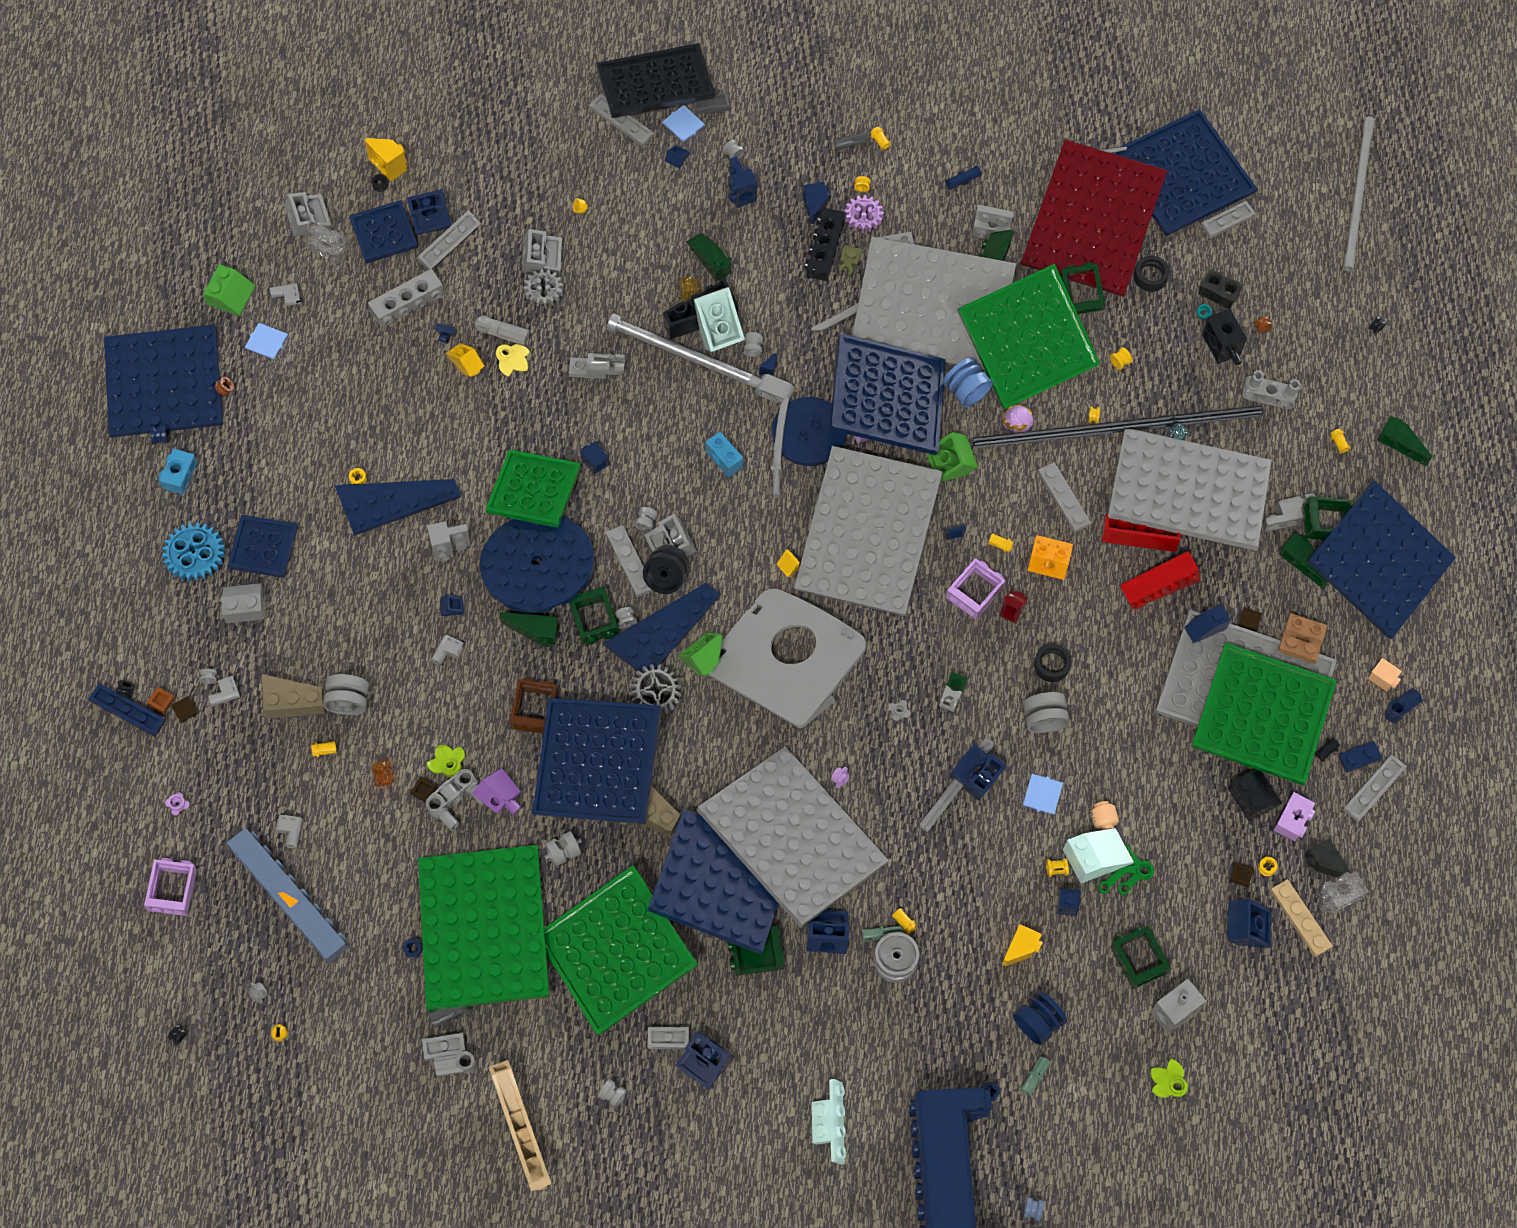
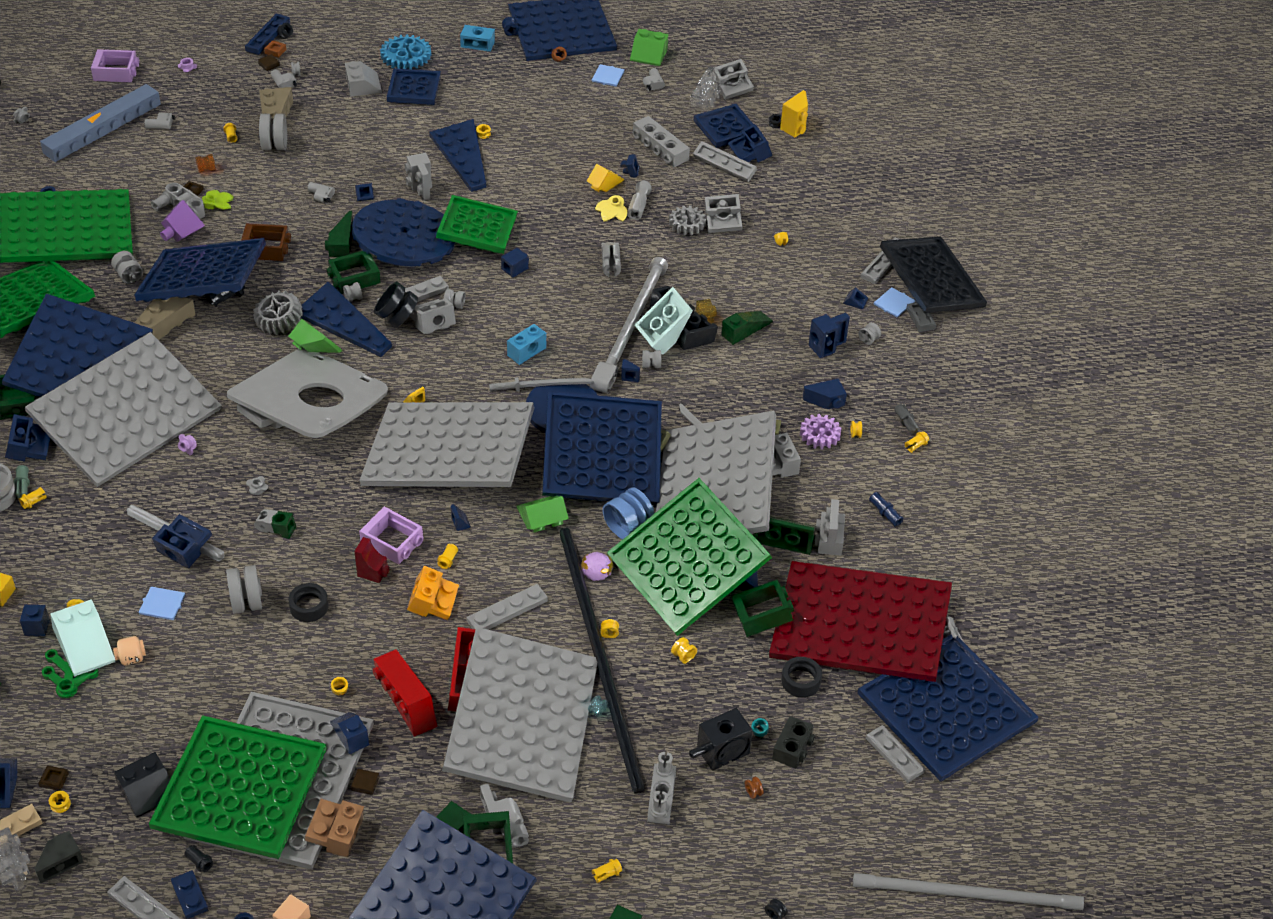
camera: 85 degrees right, 20 degrees down
black brick [804,208,845,282] -> none
lavender brick [1274,792,1315,841] -> none
none -> yellow hinge [331,677,348,696]

